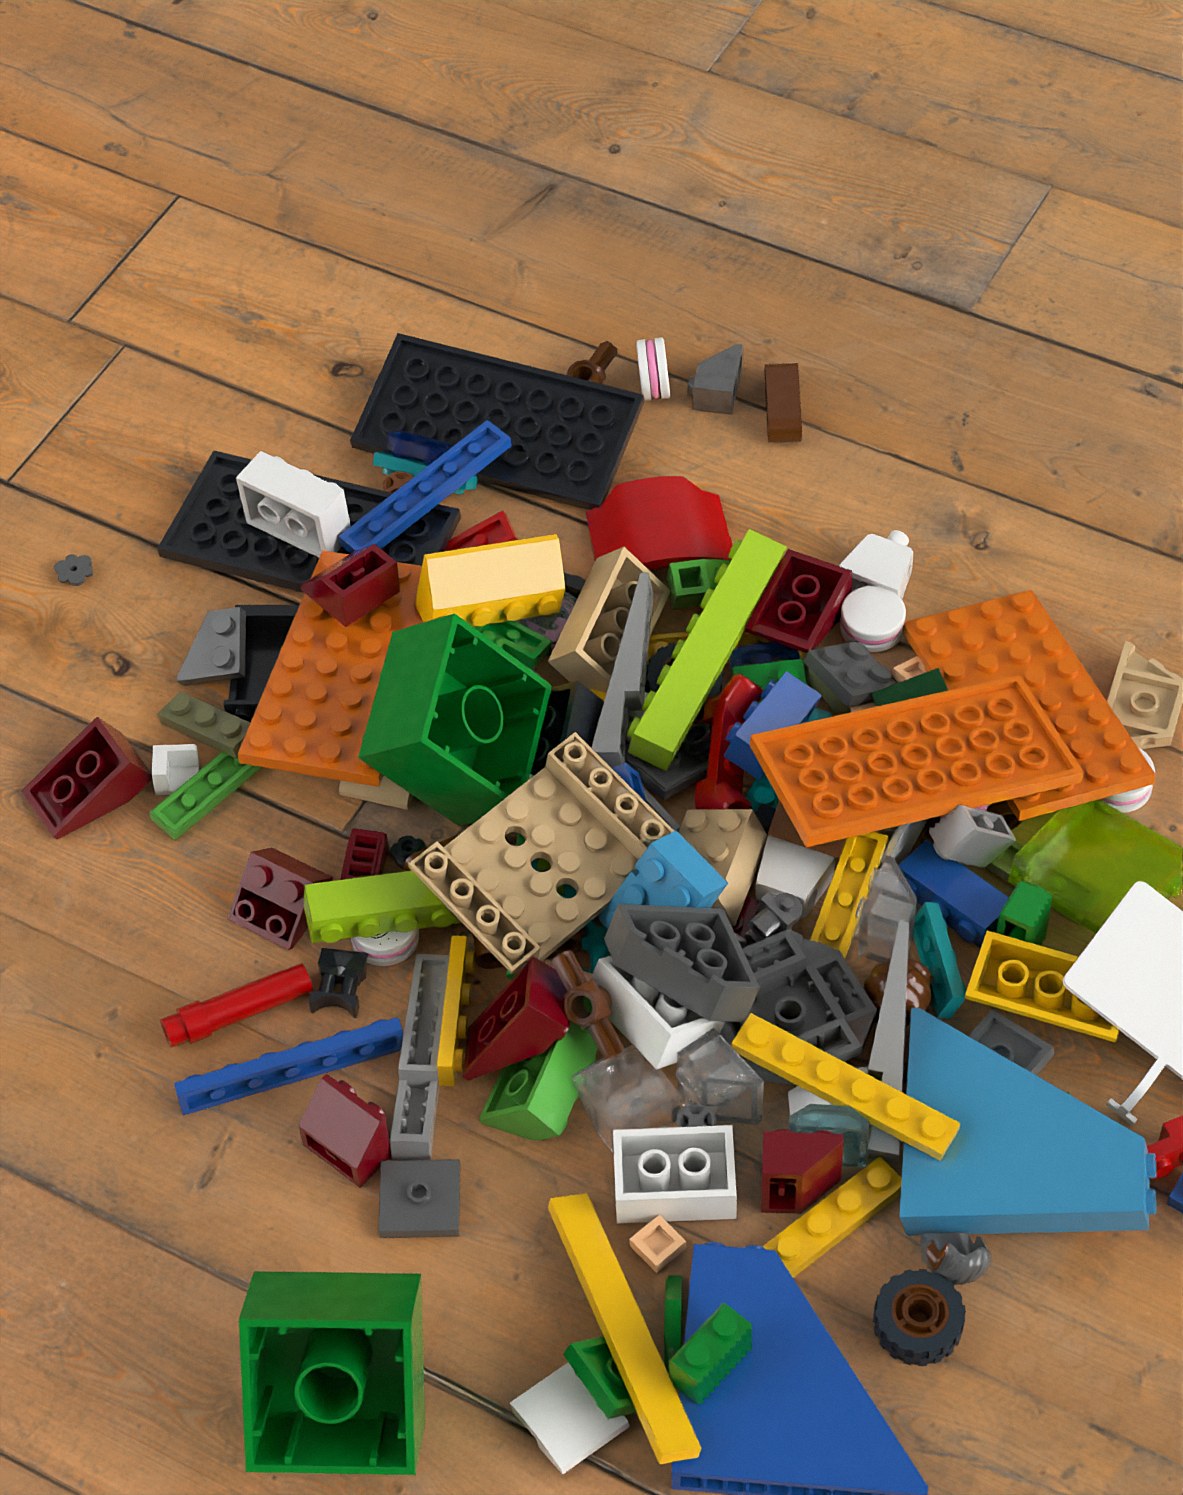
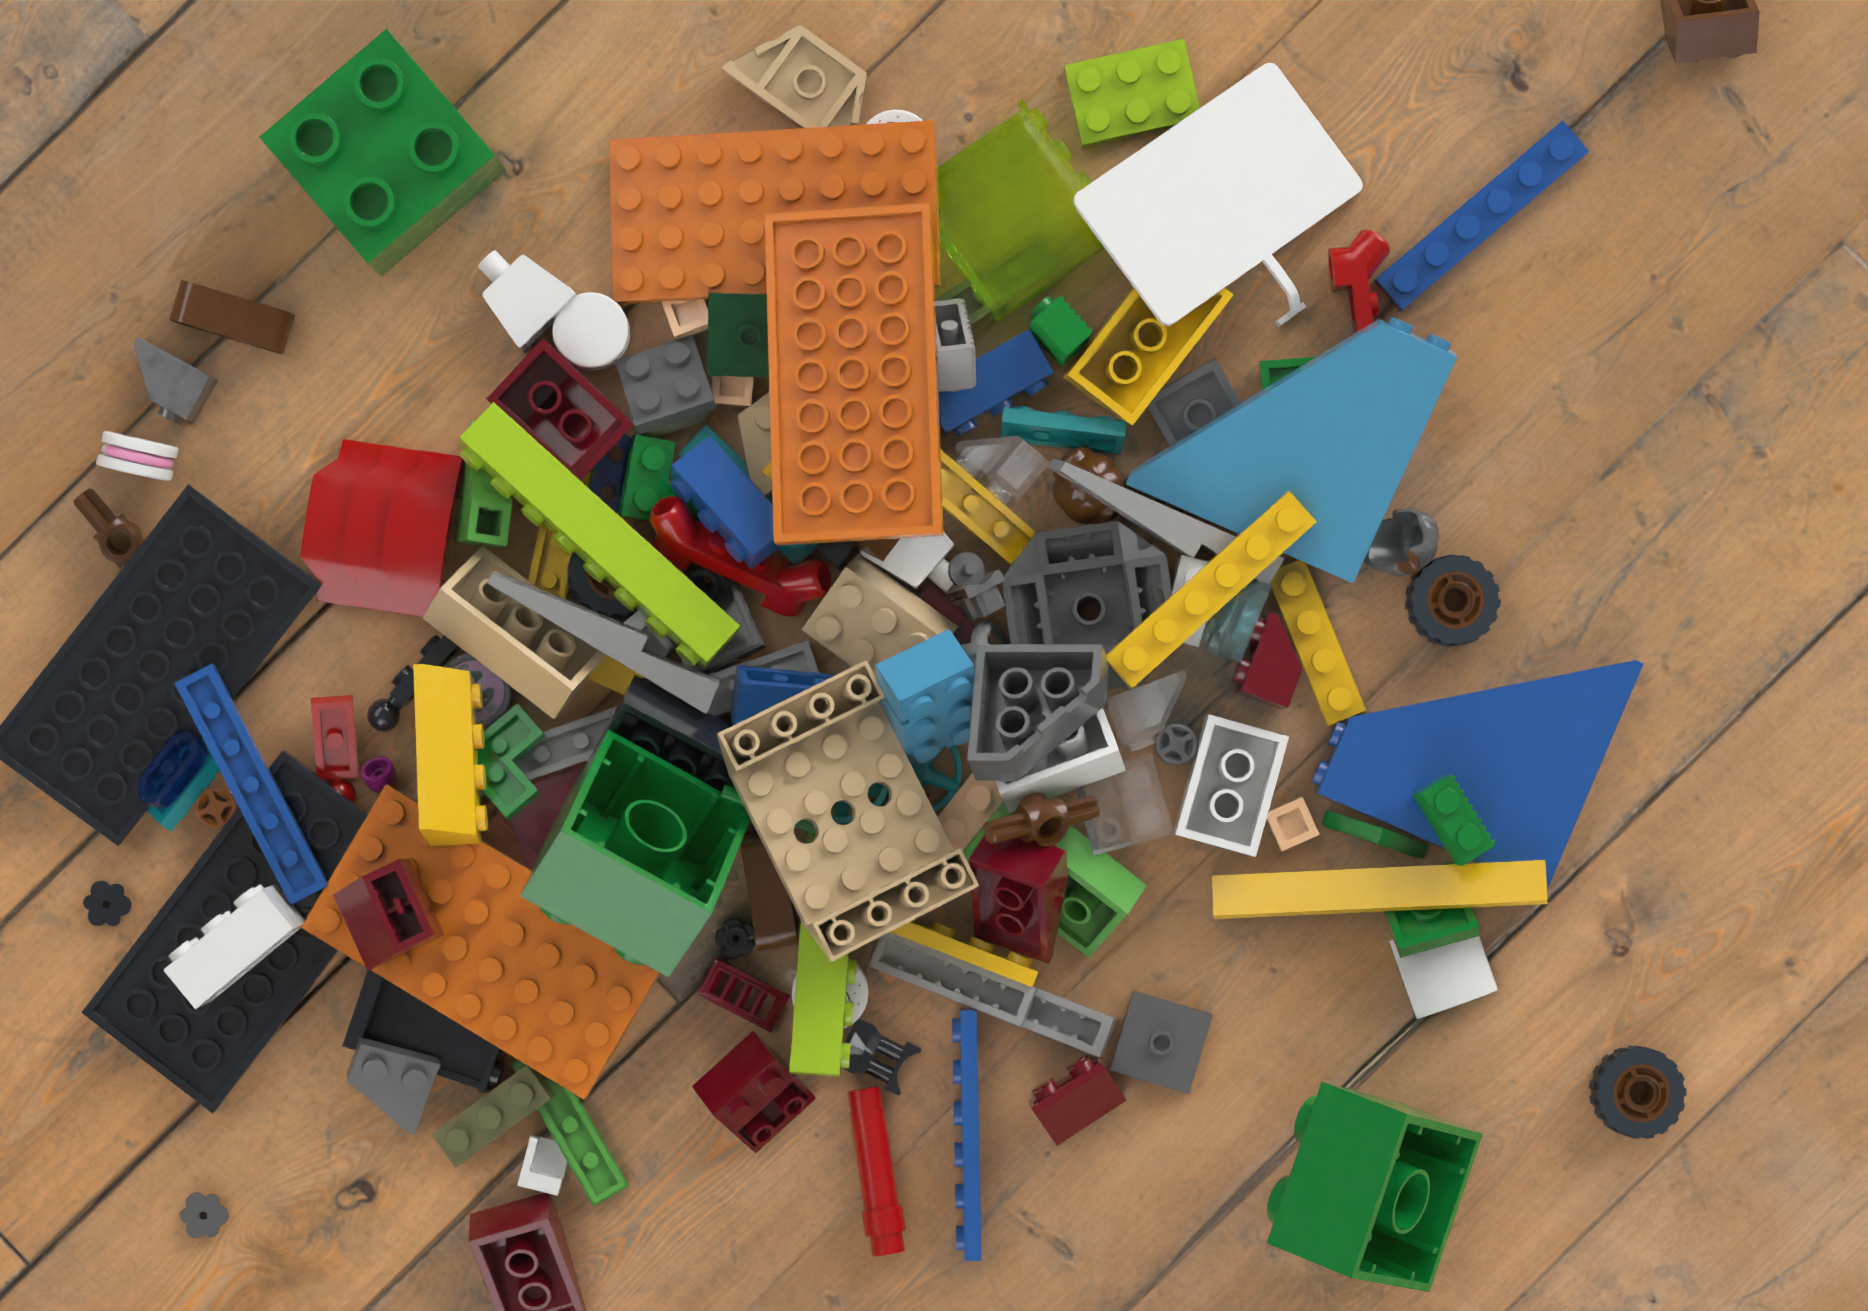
camera: 80 degrees left, 35 degrees up
none -> black plant [83,881,132,926]
none -> green brick [259,28,506,276]

